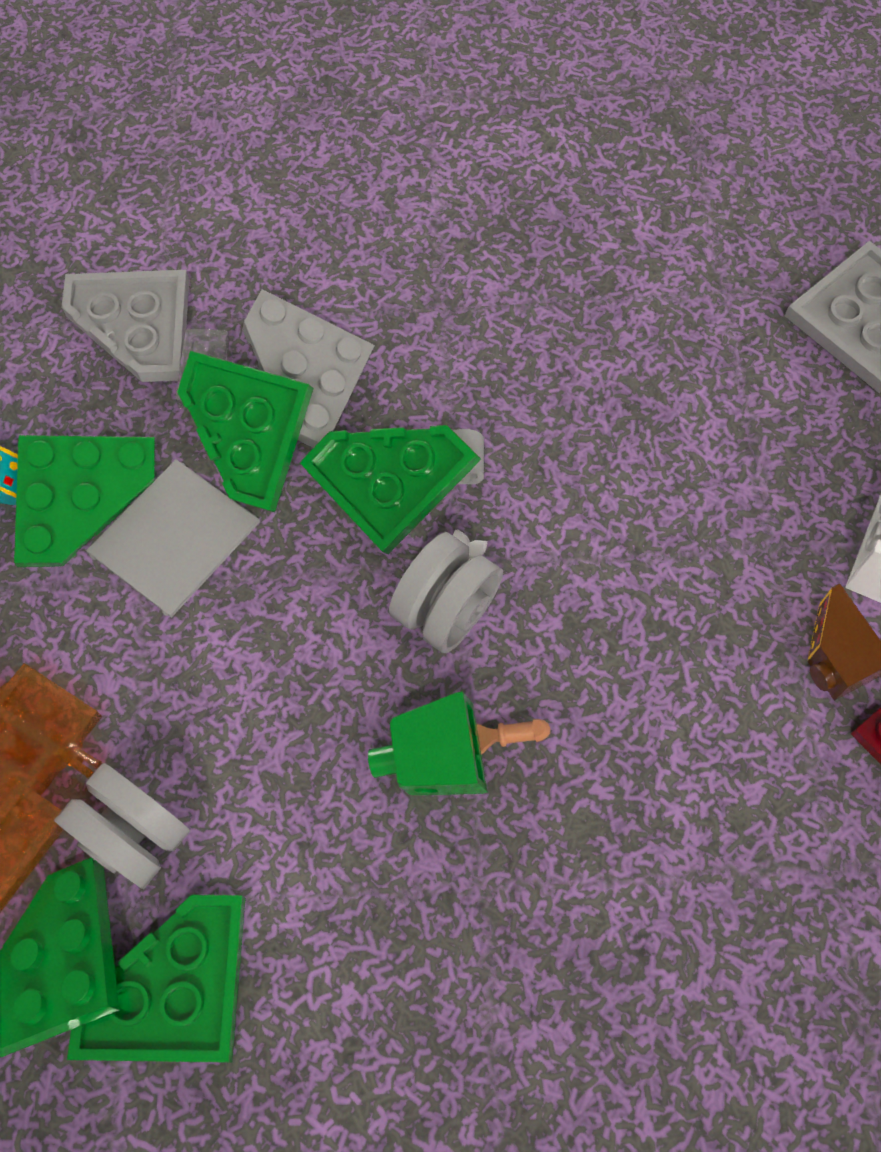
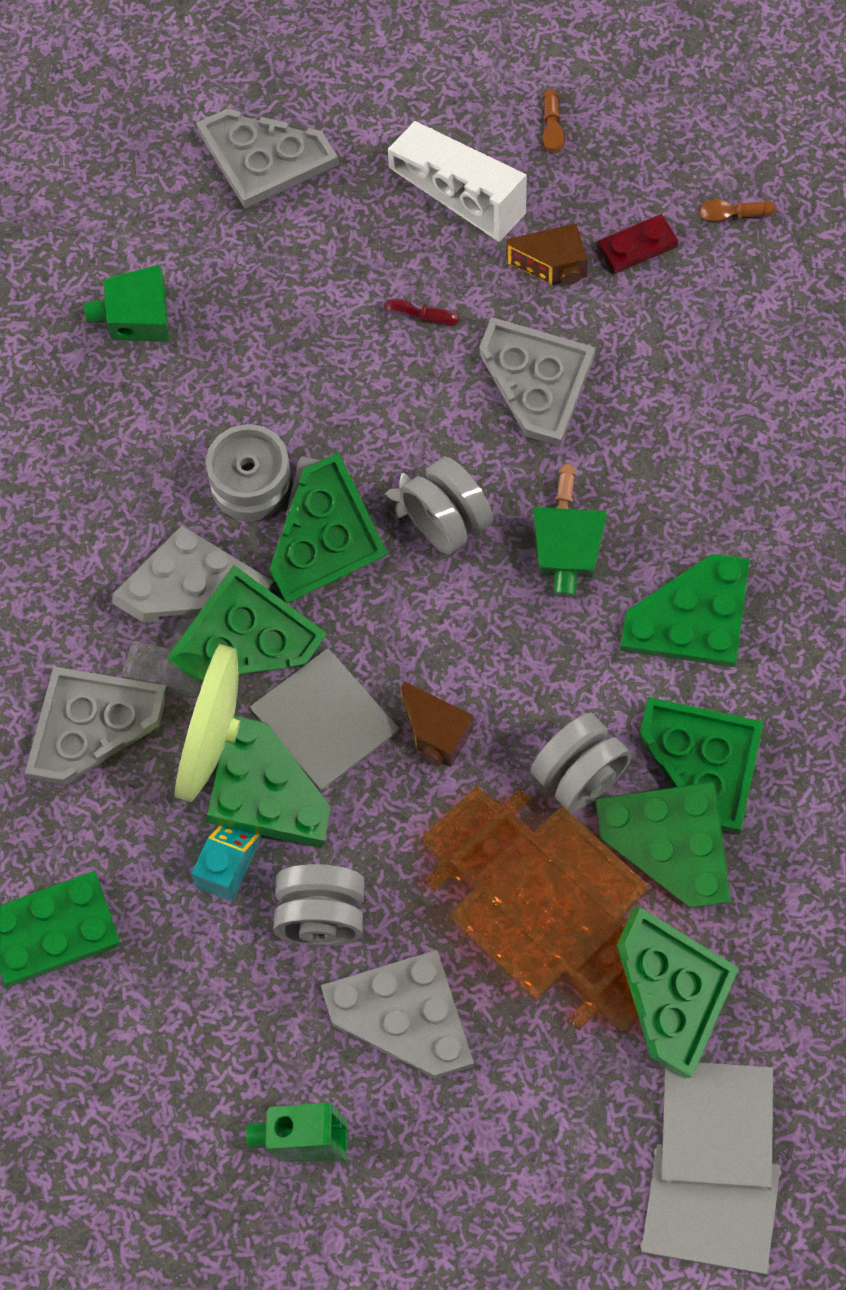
camera: 75 degrees left, 0 degrees up
none -> green torso [84,265,170,342]
none -> yellowish green dish [175,644,240,802]
none -> light grey wheel [205,424,292,522]
none -> dark red piece [384,299,460,326]
none -> reddish brown slope [401,681,474,767]
none -> light grey plate [479,317,596,447]
none -> green plate [620,554,750,667]

